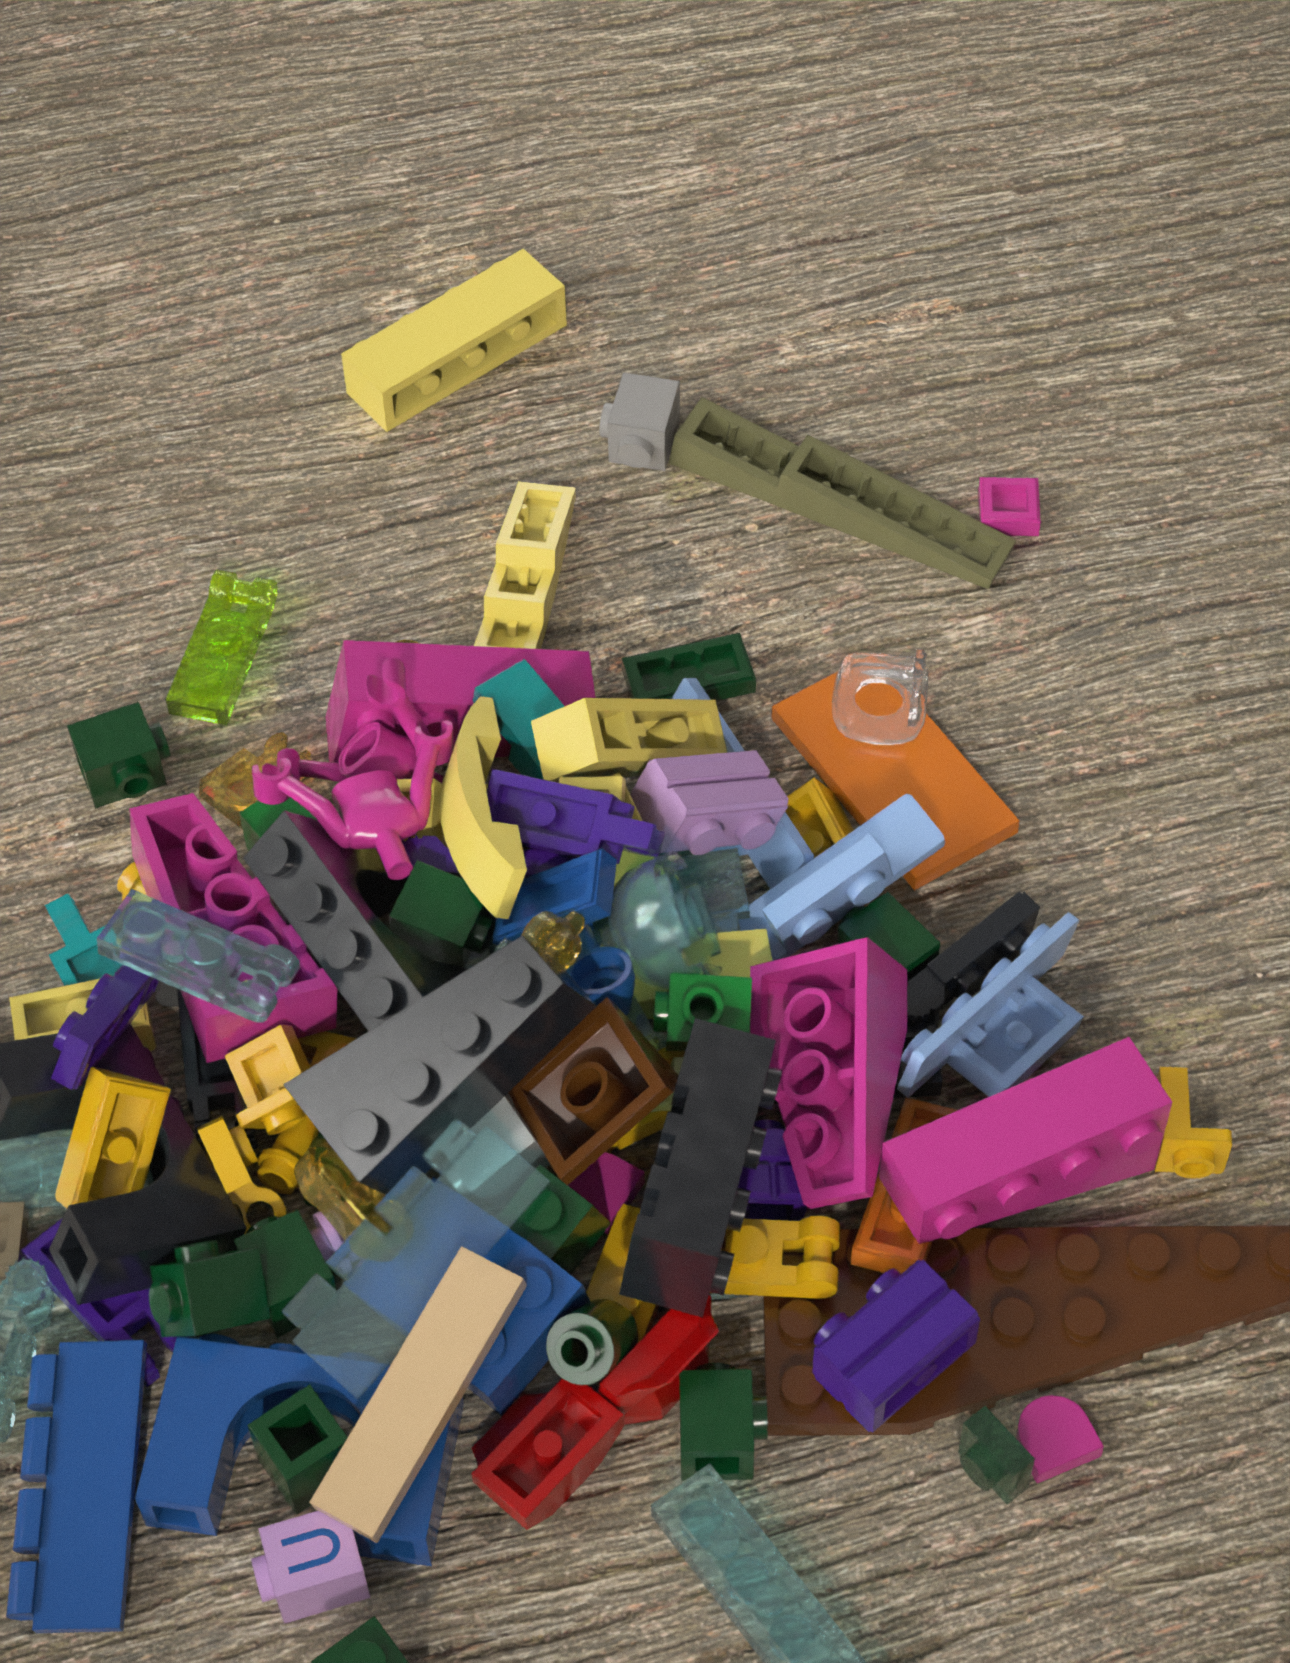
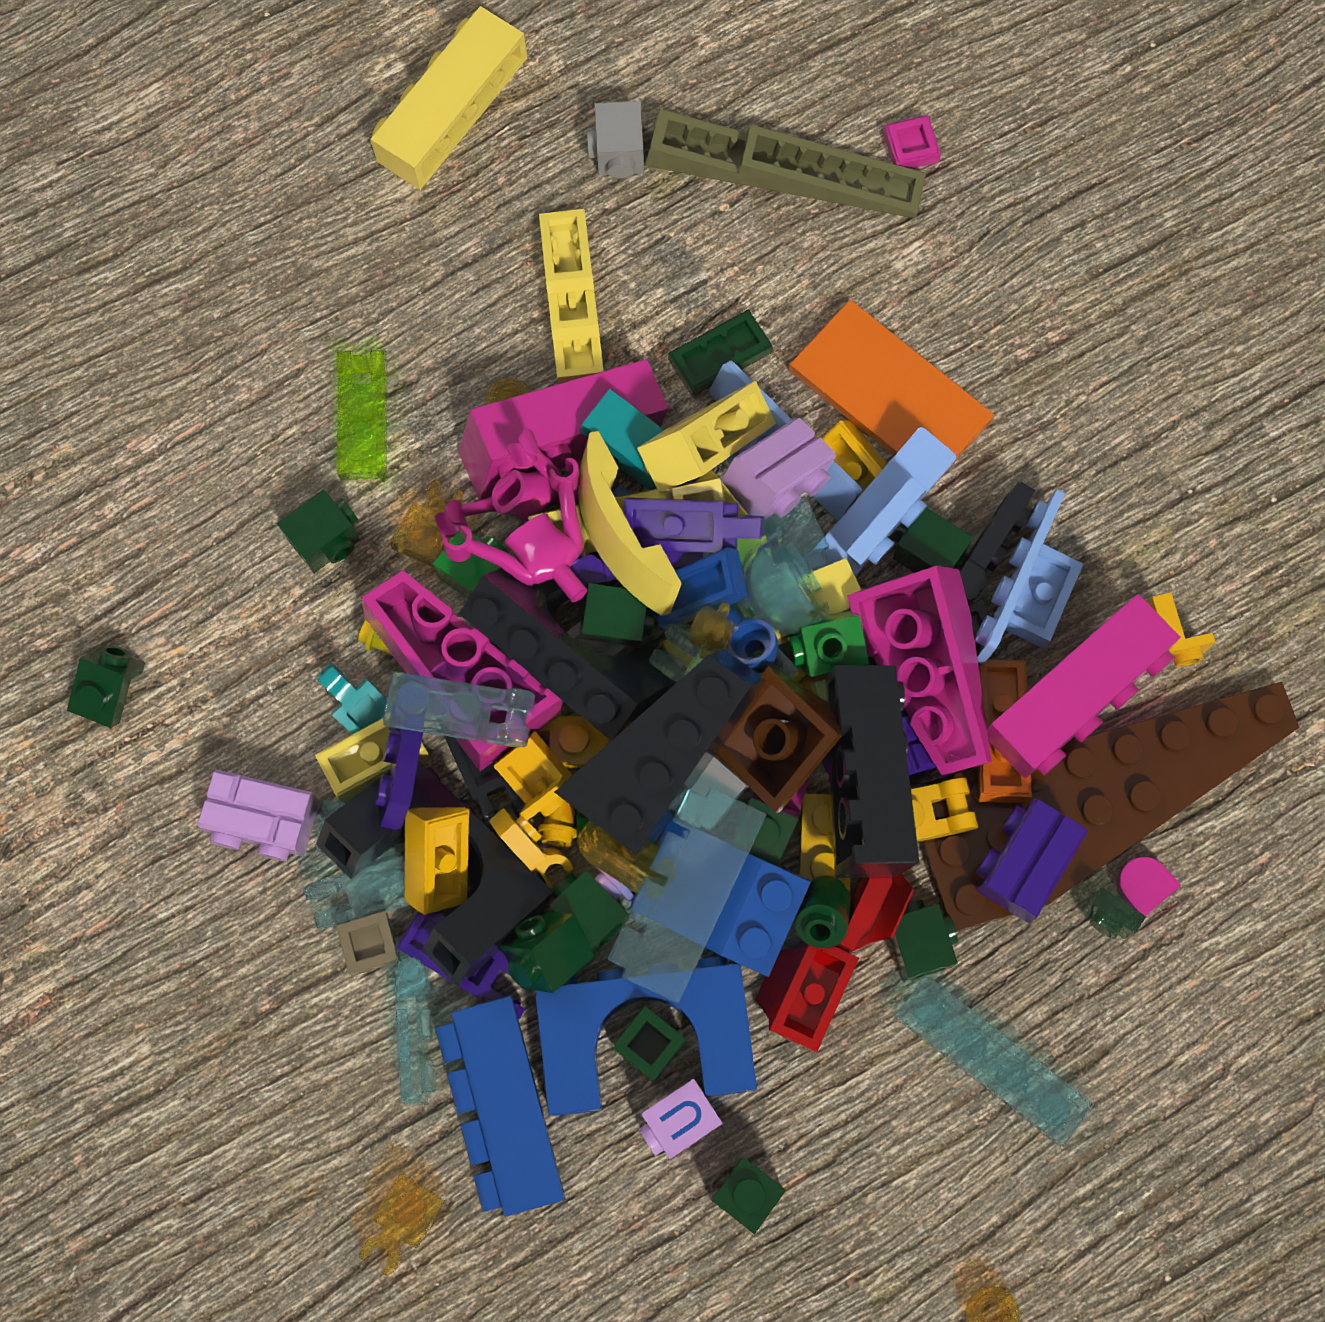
camera: 15 degrees left, 20 degrees up
tan tile [309,1246,527,1543] -> none
clear piece [832,649,929,745] -> none

